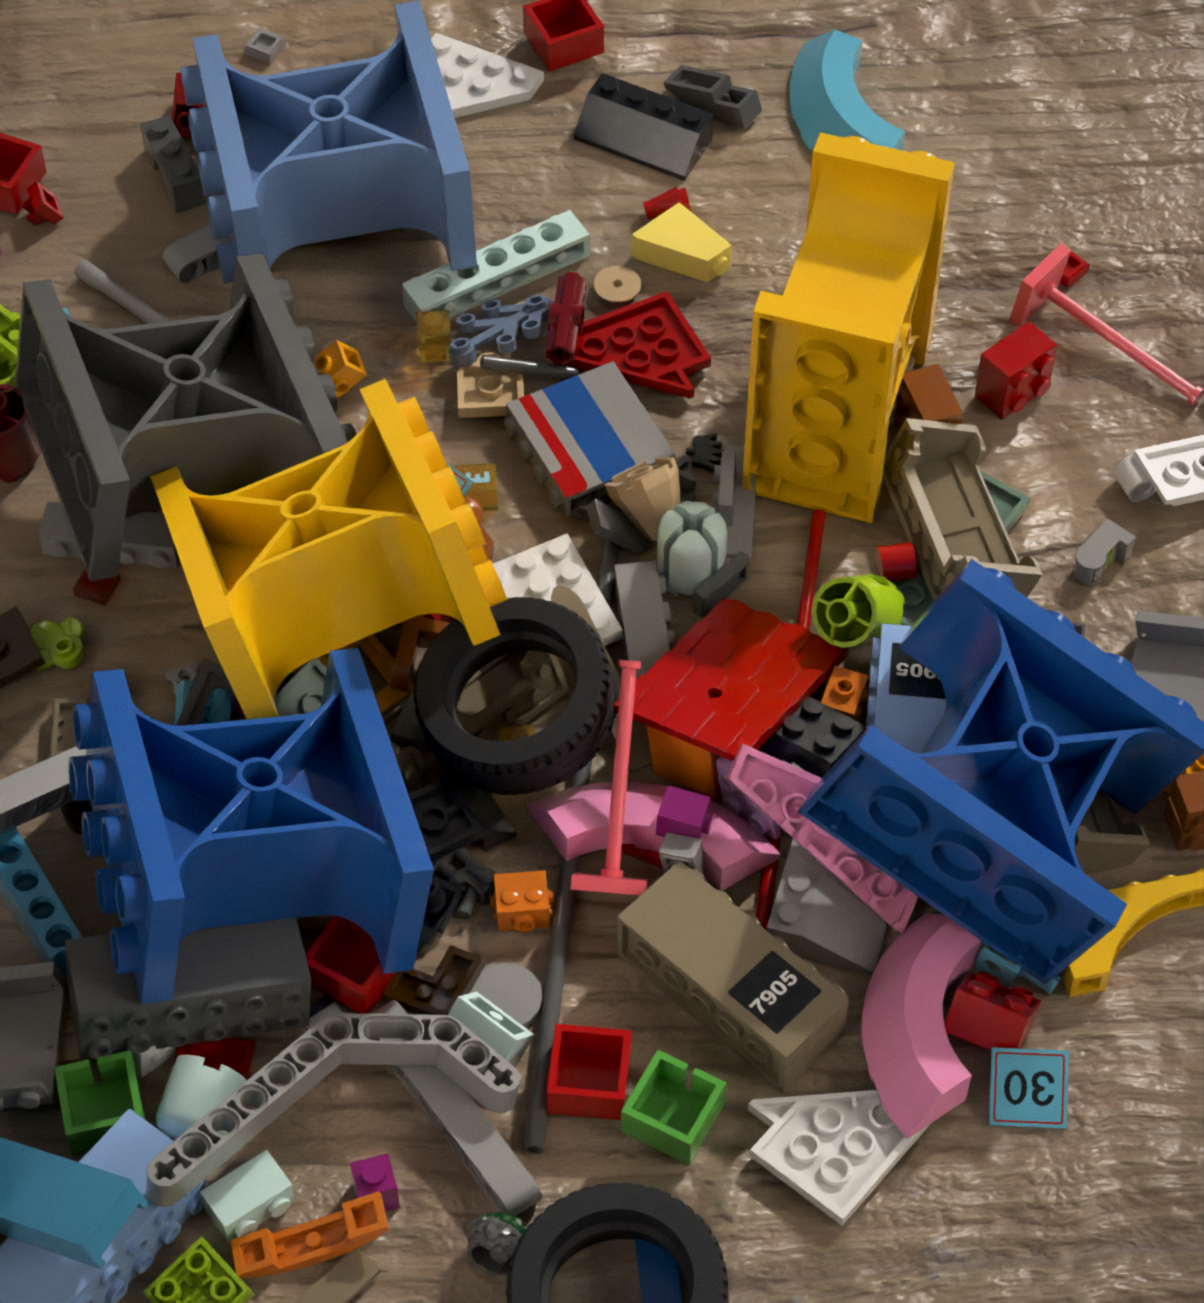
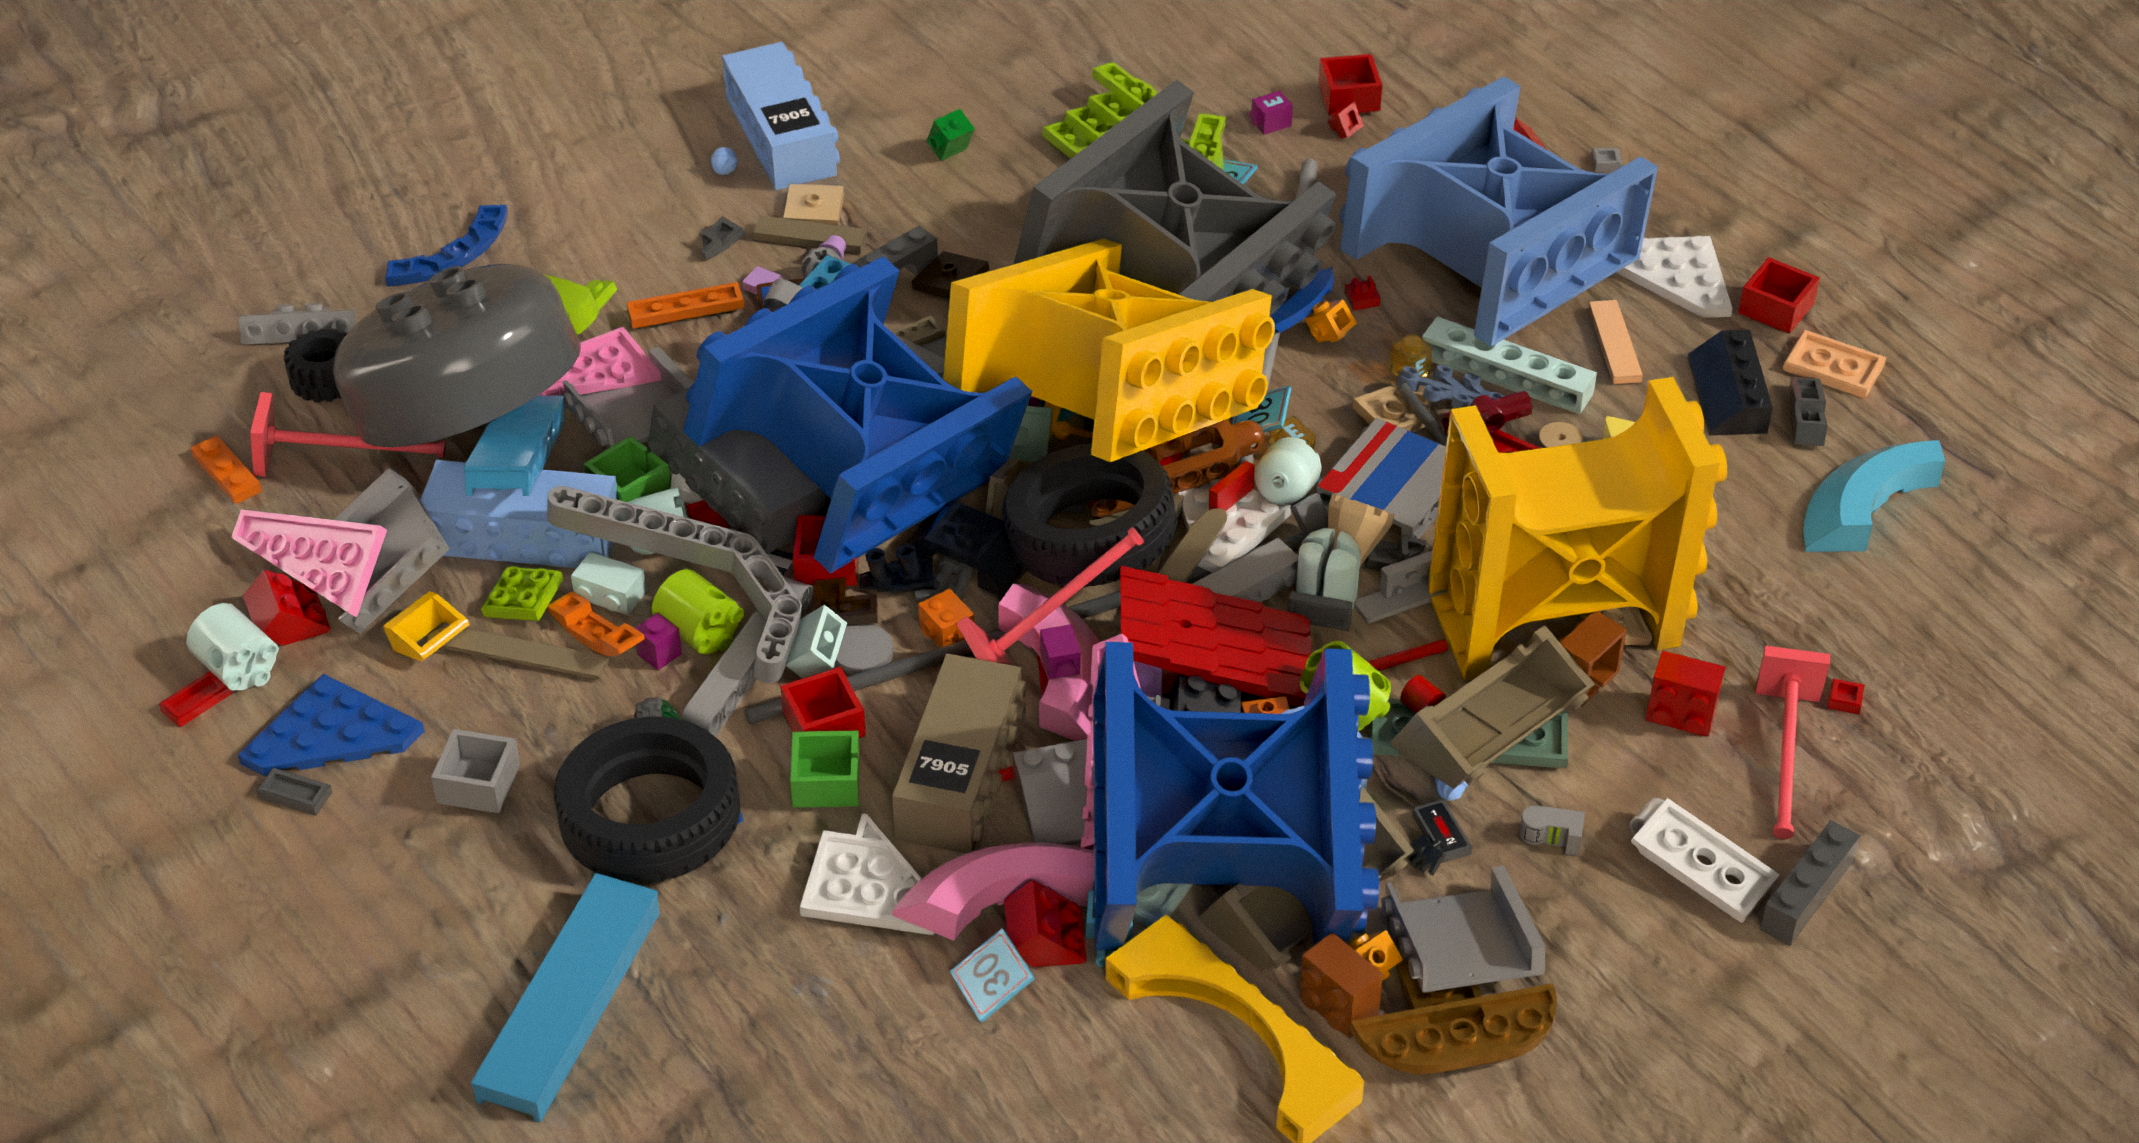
camera: 60 degrees right, 10 degrees down
light grey slope [659,832,705,878] -> none
none -> lime cylinder [652,569,744,655]
none -> red tile [1209,461,1255,511]
none -> light aqua cylinder [1255,437,1322,505]
none -> red tile [1344,275,1381,311]
none -> light nougat tile [1588,300,1643,384]
none -> light nougat tile [1783,330,1886,399]

